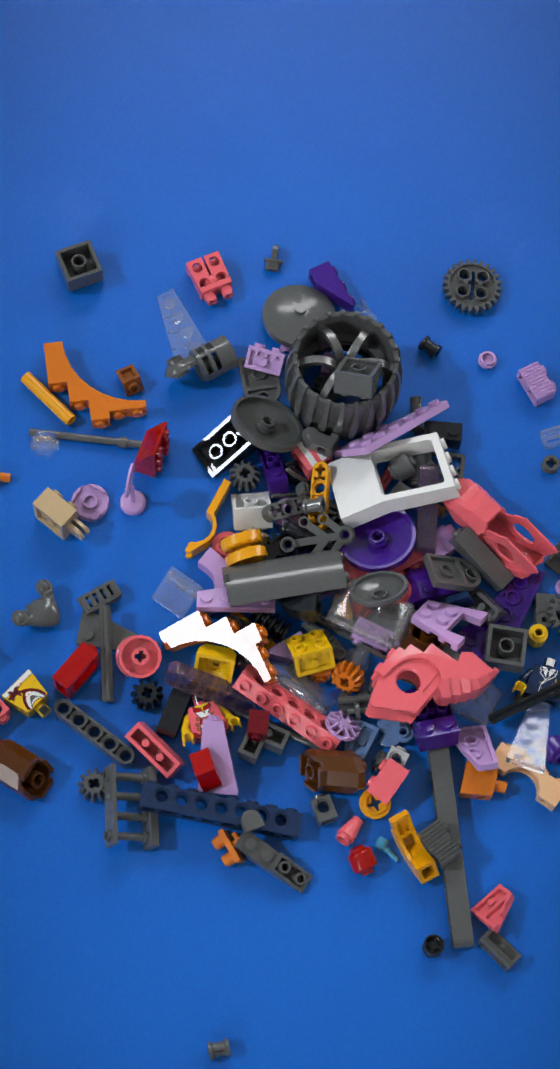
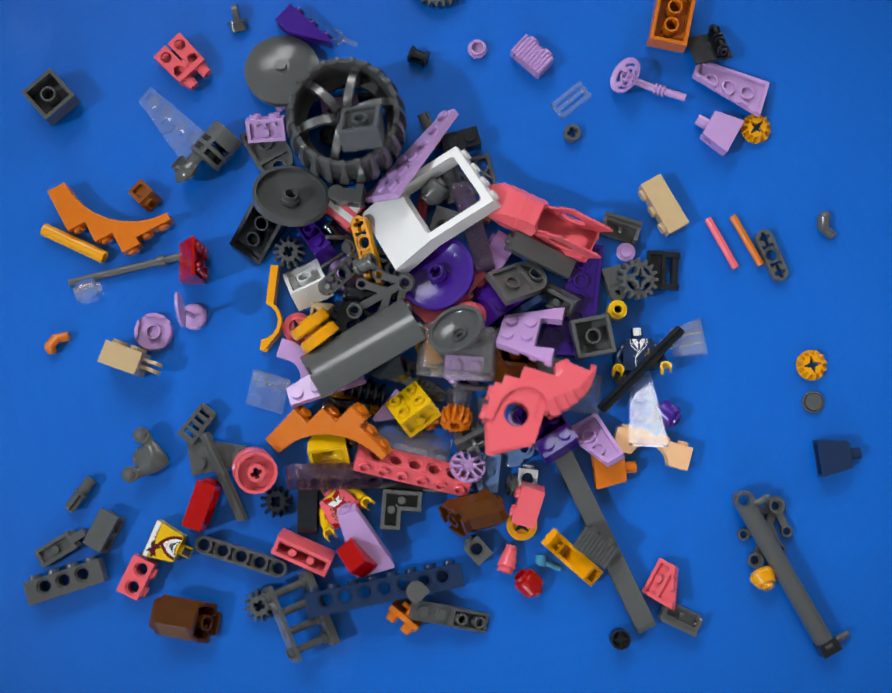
camera: 15 degrees left, 15 degrees up
dark red brick [247,709,270,742] -> none

